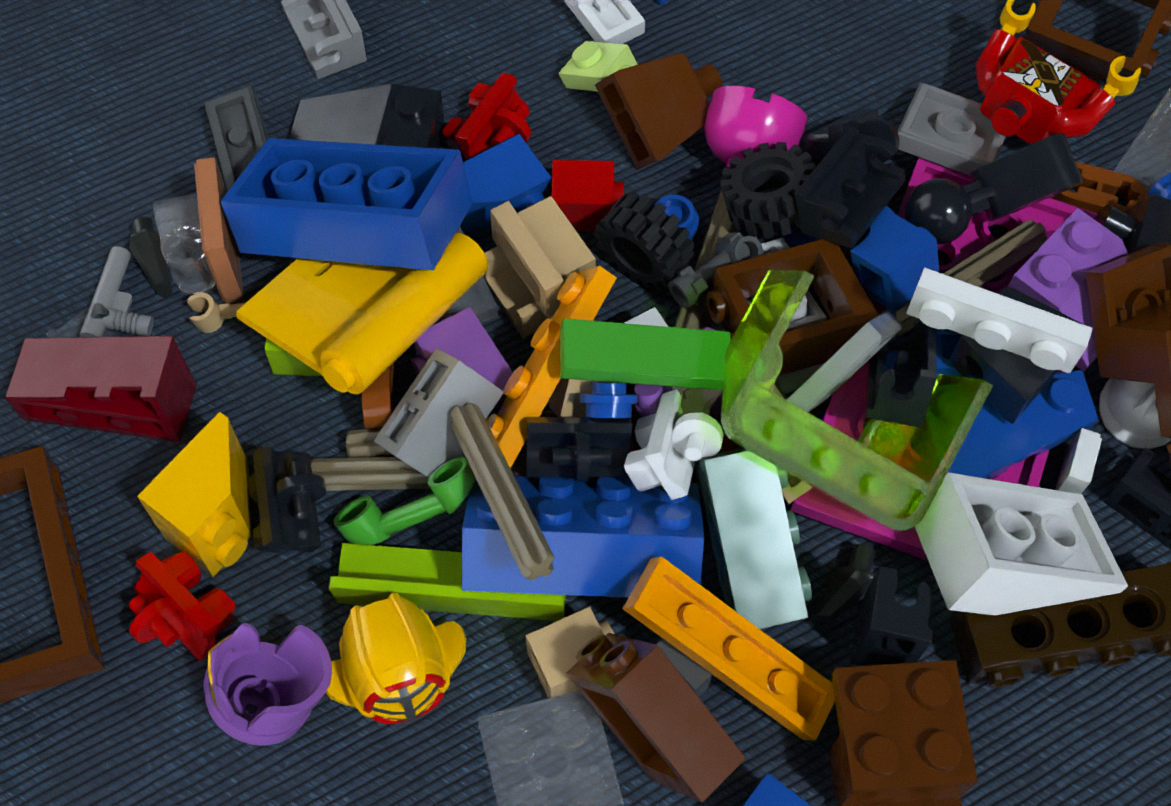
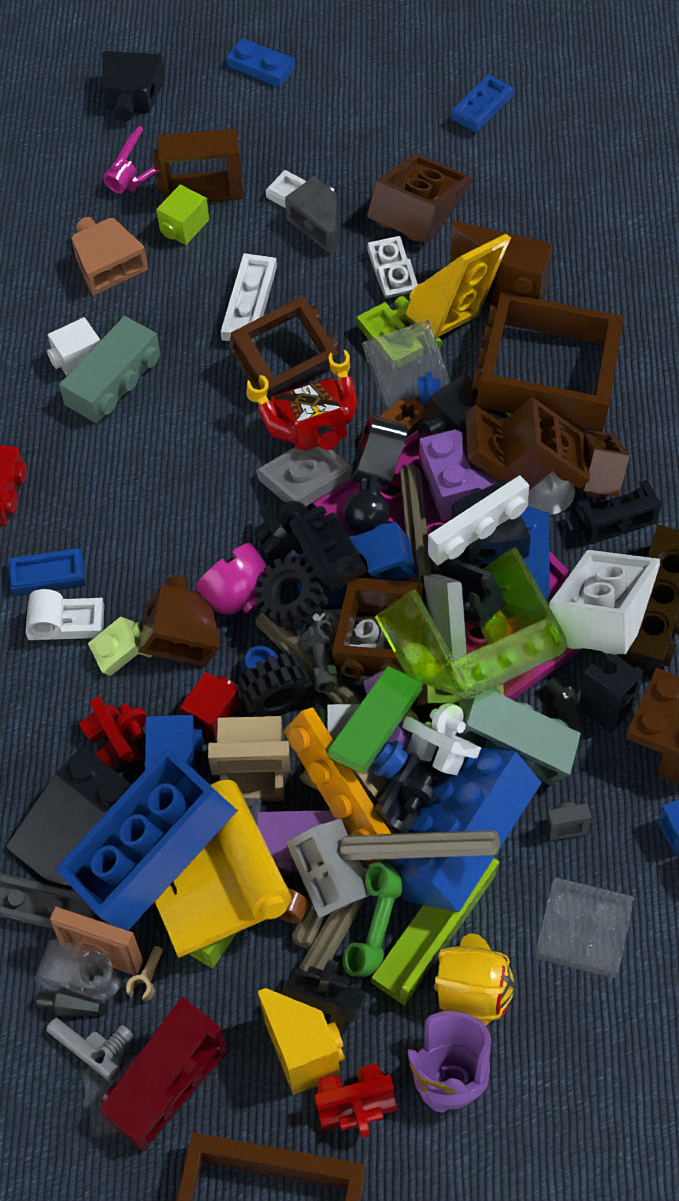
camera: 55 degrees left, 5 degrees down
tan brick [526,607,614,703] -> none
reddish brown window [566,633,746,803] -> none
light orange plate [622,556,835,741] -> none
white tile [1055,428,1102,494] -> none

